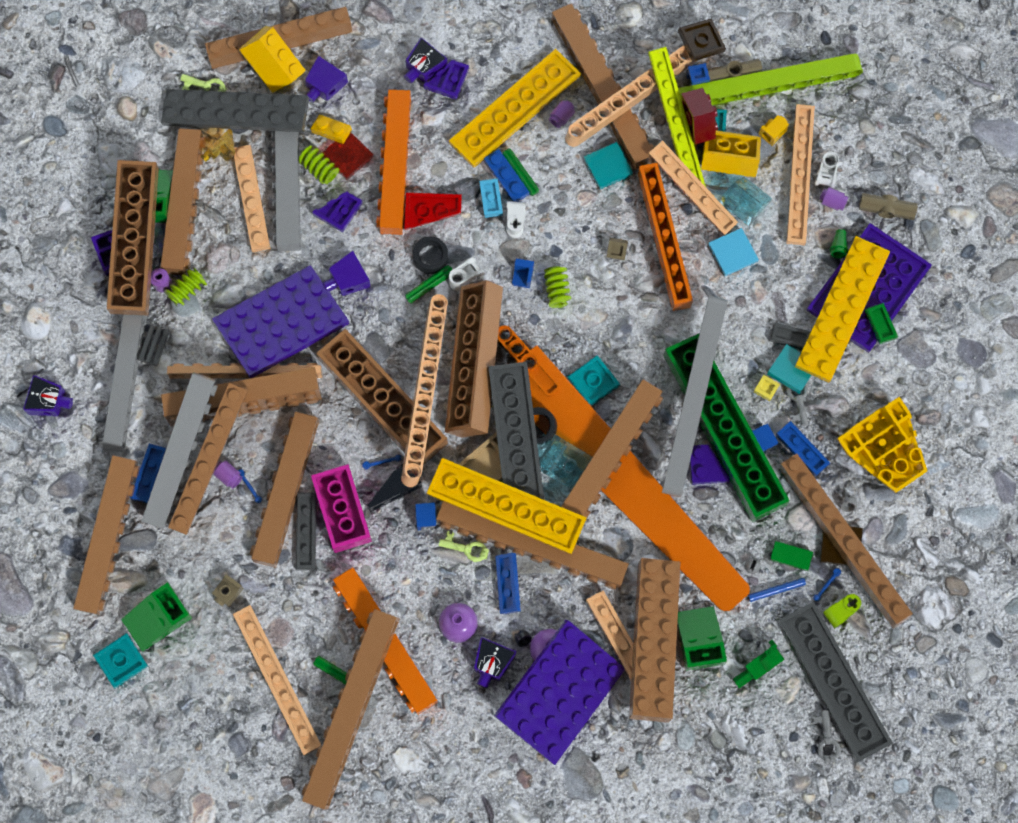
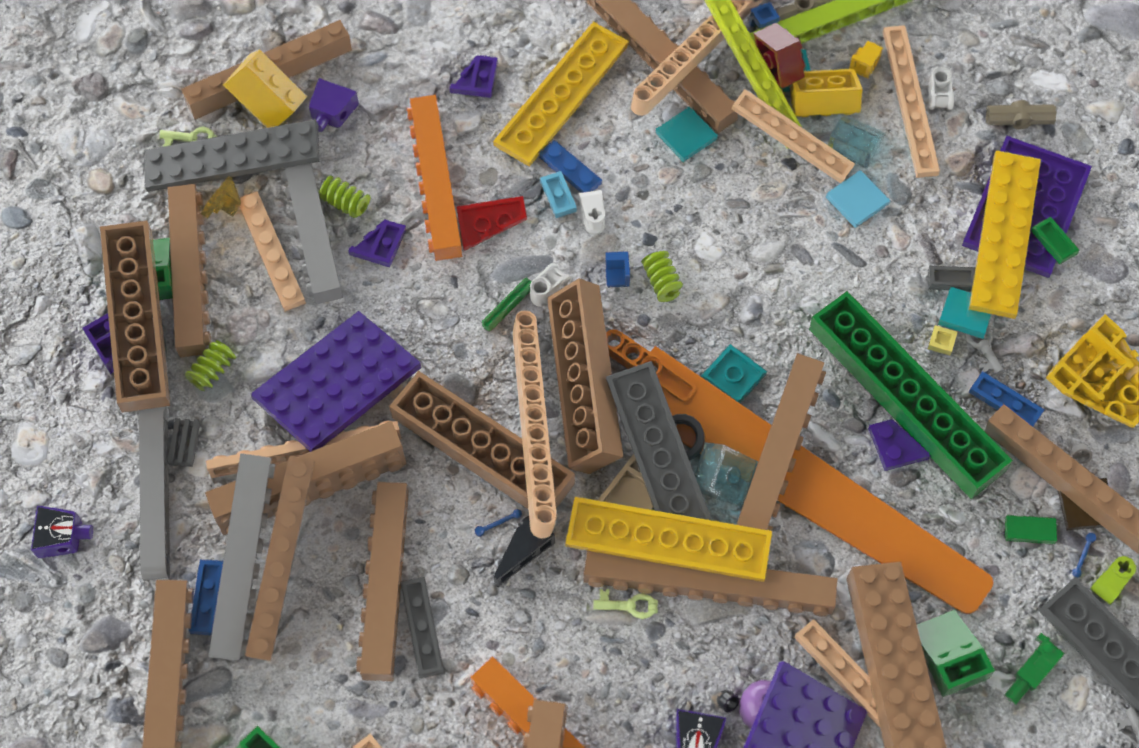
camera: 10 degrees left, 10 degrees down
medium lavender brick [151,268,172,292] -> none
dark tan brick [212,574,244,607] -> none
medium lavender brick [213,461,243,489] -> none
blue hinge [238,469,262,503] -> none
yellow plate [310,114,352,144] -> none
dark pink brick [311,464,372,553] -> none
clear red tile [322,132,374,180] -> none
dark purple torso [323,251,371,296] -> none
torso [404,38,448,84] -> none
black tyre [413,236,448,274] -> none
blue panel [415,503,436,531] -> none
medium lavender cylinder [439,603,478,643] -> none
blue plate [495,553,521,614] -> none
green axle [503,148,539,196] -> none
medium lavender brick [549,101,575,128] -> none
dark tan plate [606,237,628,260] -> none
orange brick [638,163,693,312] -> none
light grey beam [662,295,728,497] -> none
light grey hinge [745,557,761,574] -> none
blue bar [748,577,806,602] -> none
blue panel [752,423,778,452] -> none
medium lavender brick [820,187,849,211] -> none
green cone [829,229,848,258] -> none

